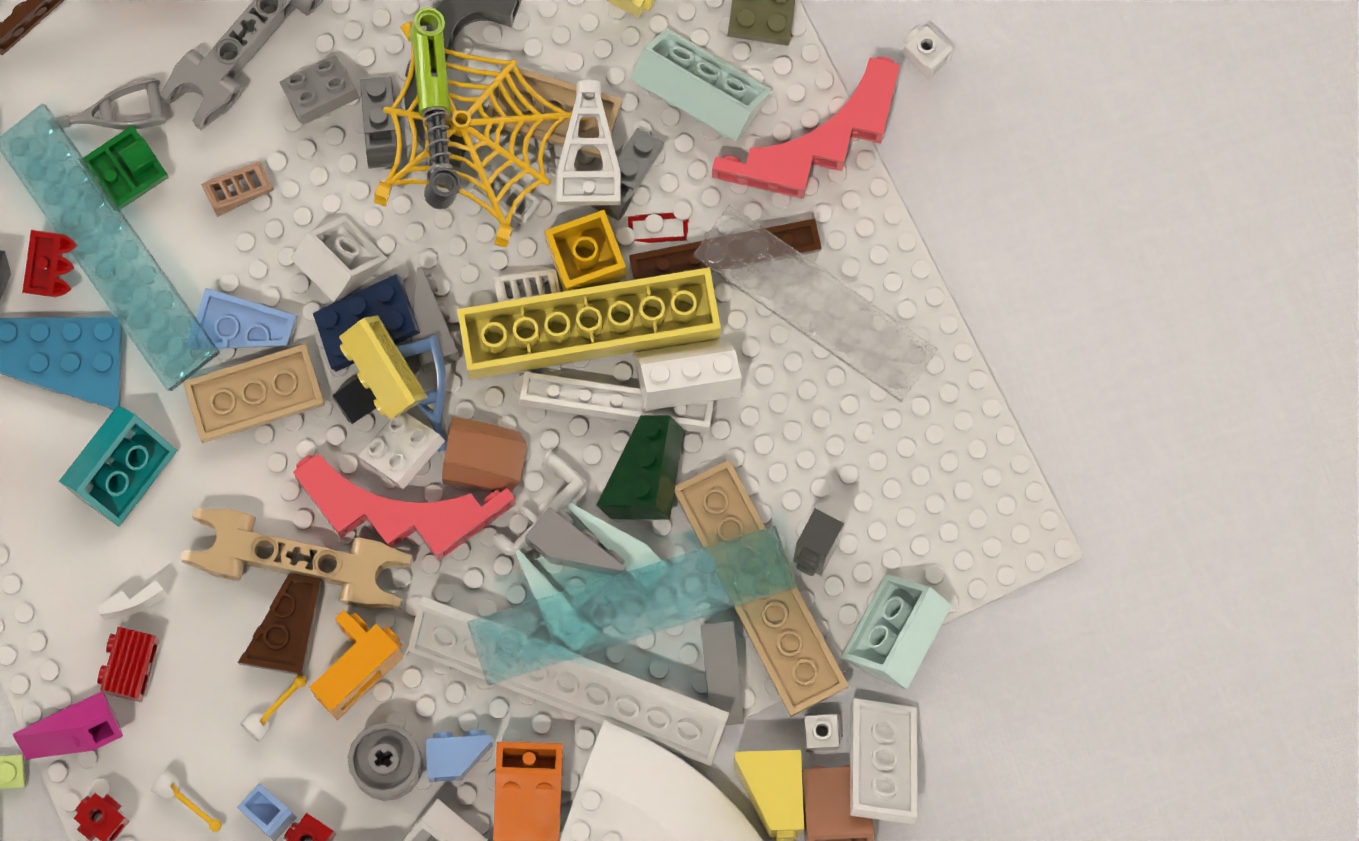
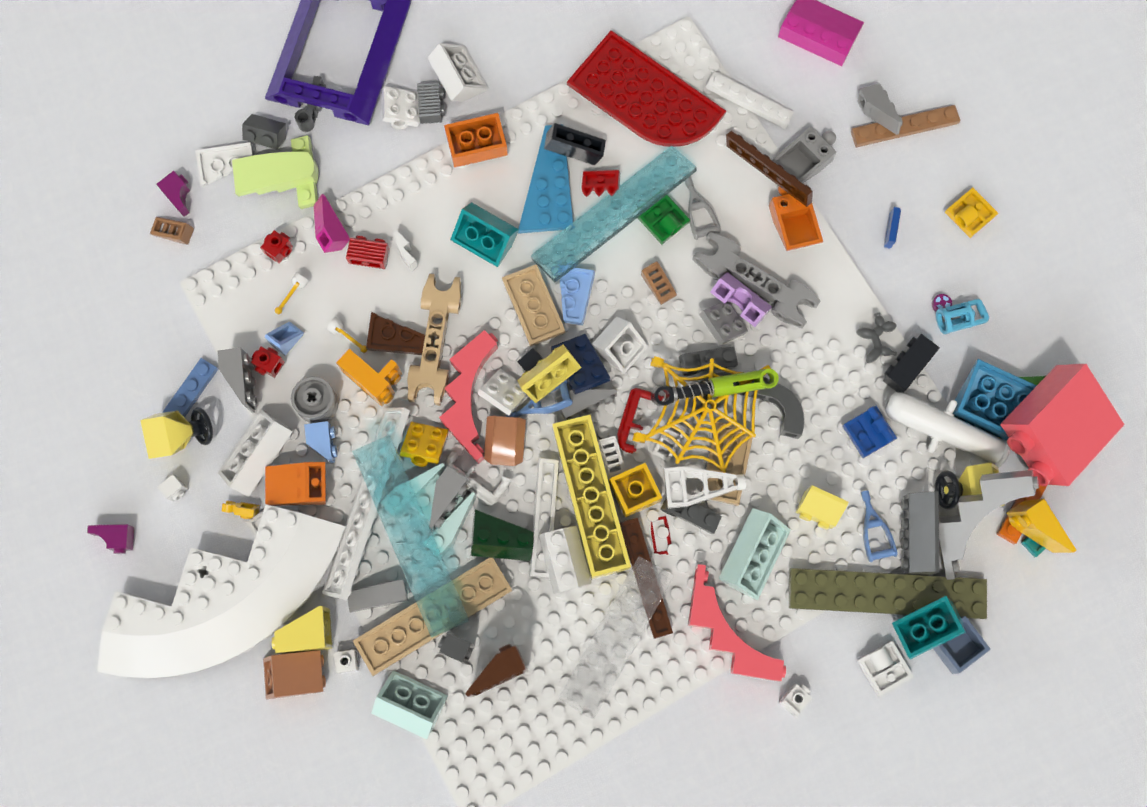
camera: 85 degrees right, 0 degrees up
white plate [850,698,918,825] -> none
none -> yellow plate [400,422,448,467]
none -> reddish brown slope [465,644,528,697]
none -> red piece [617,388,664,454]
none -> lavender arch [710,272,772,327]

